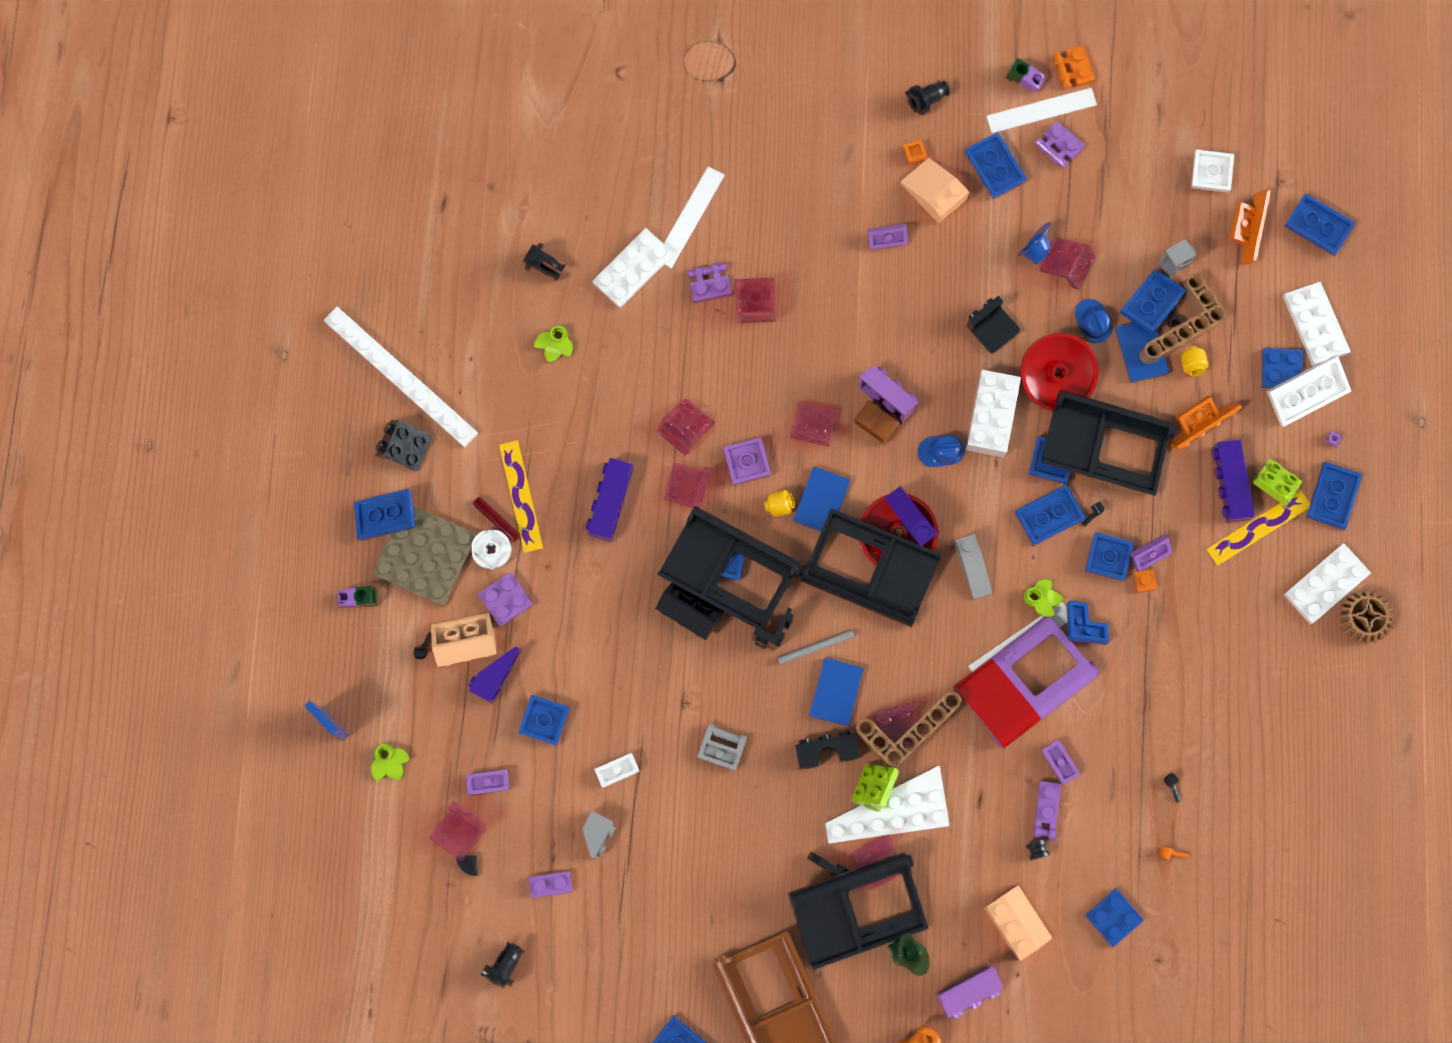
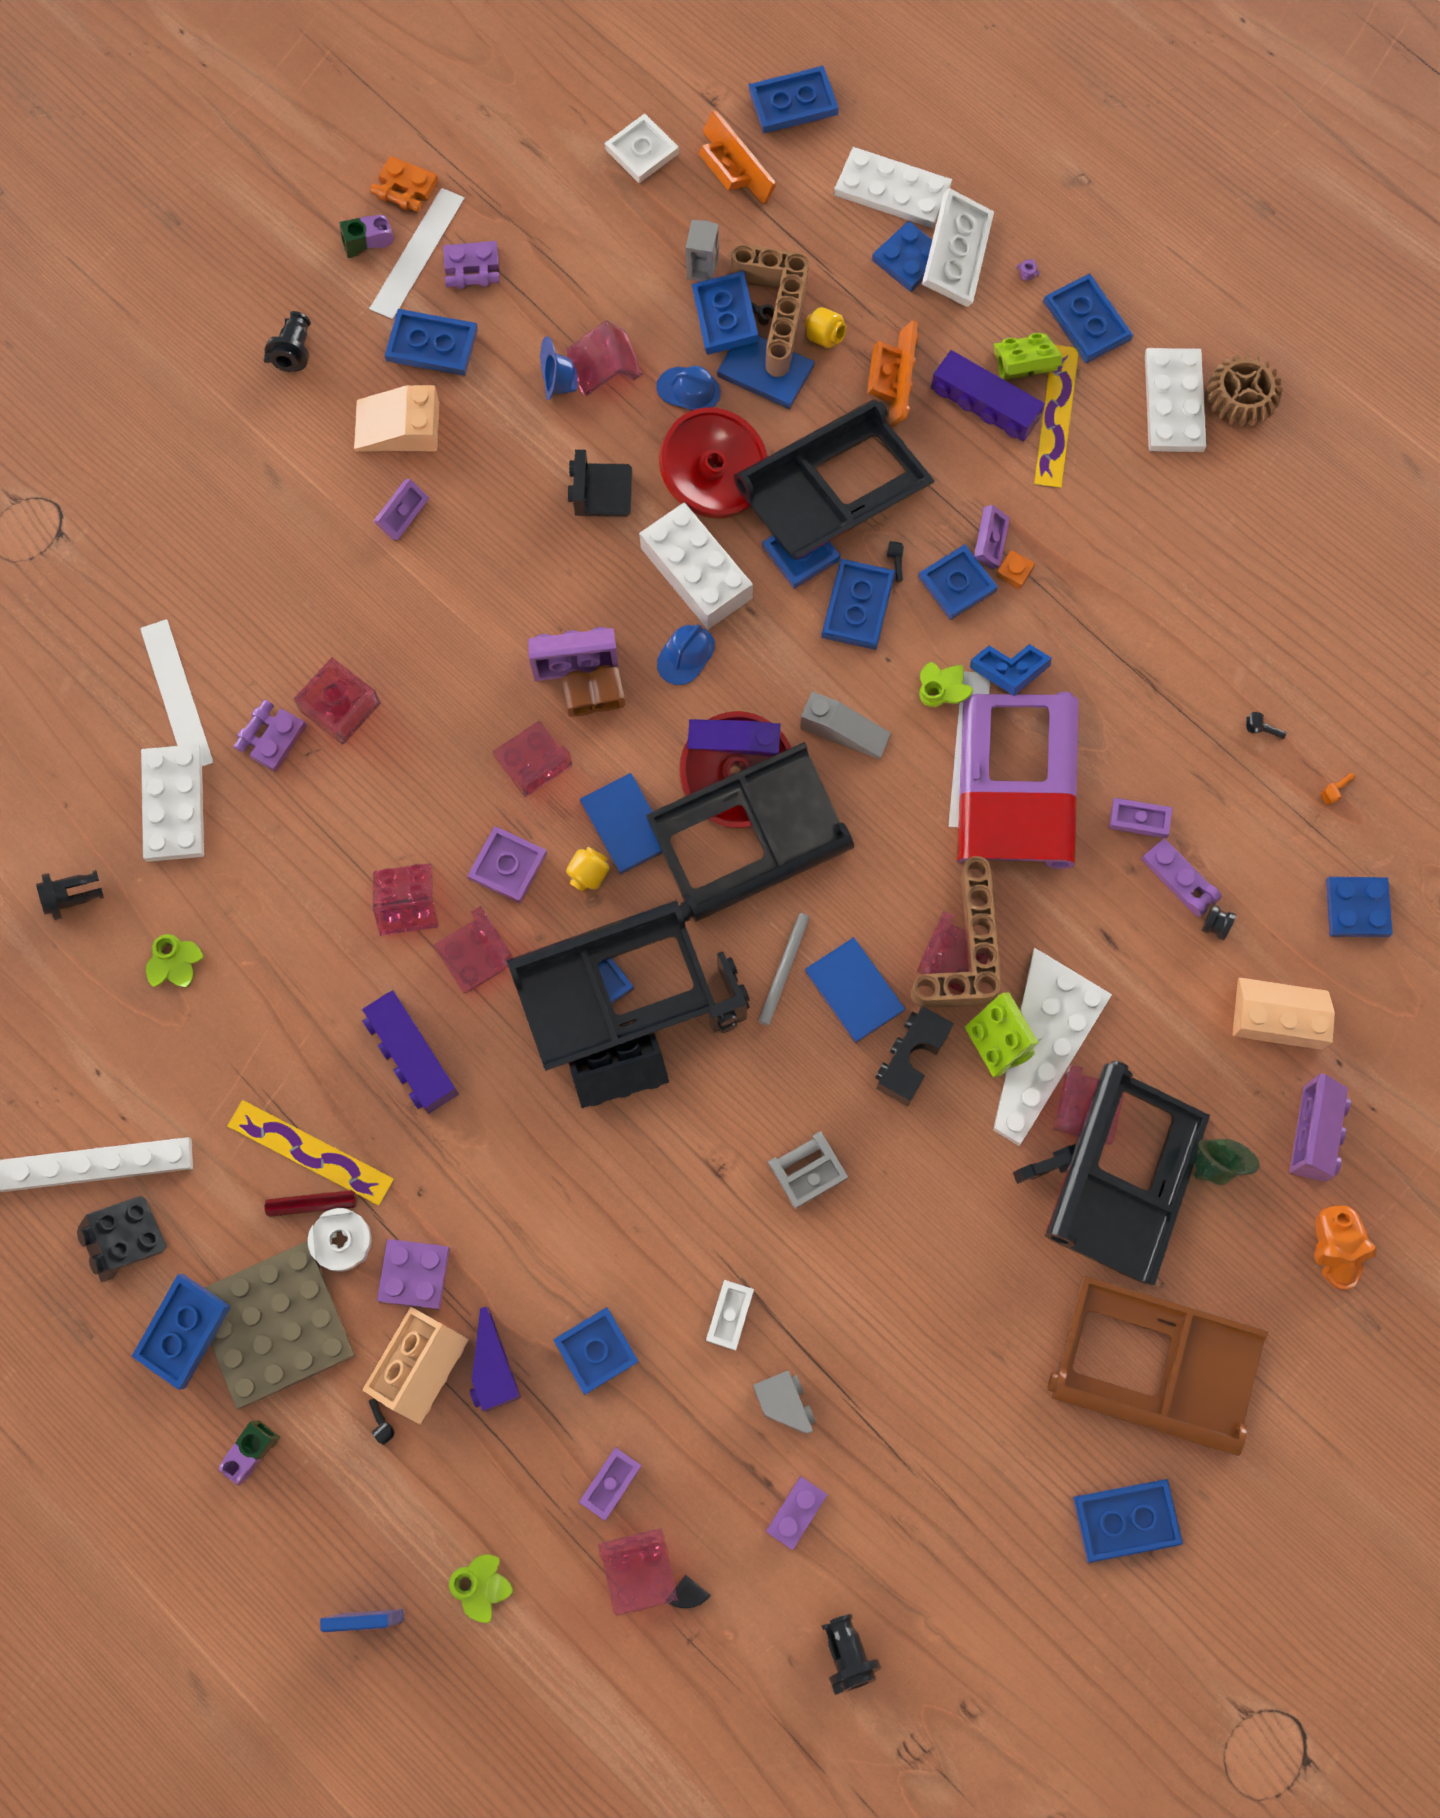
camera: 50 degrees left, 5 degrees down
orange plate [903,140,927,165] -> none

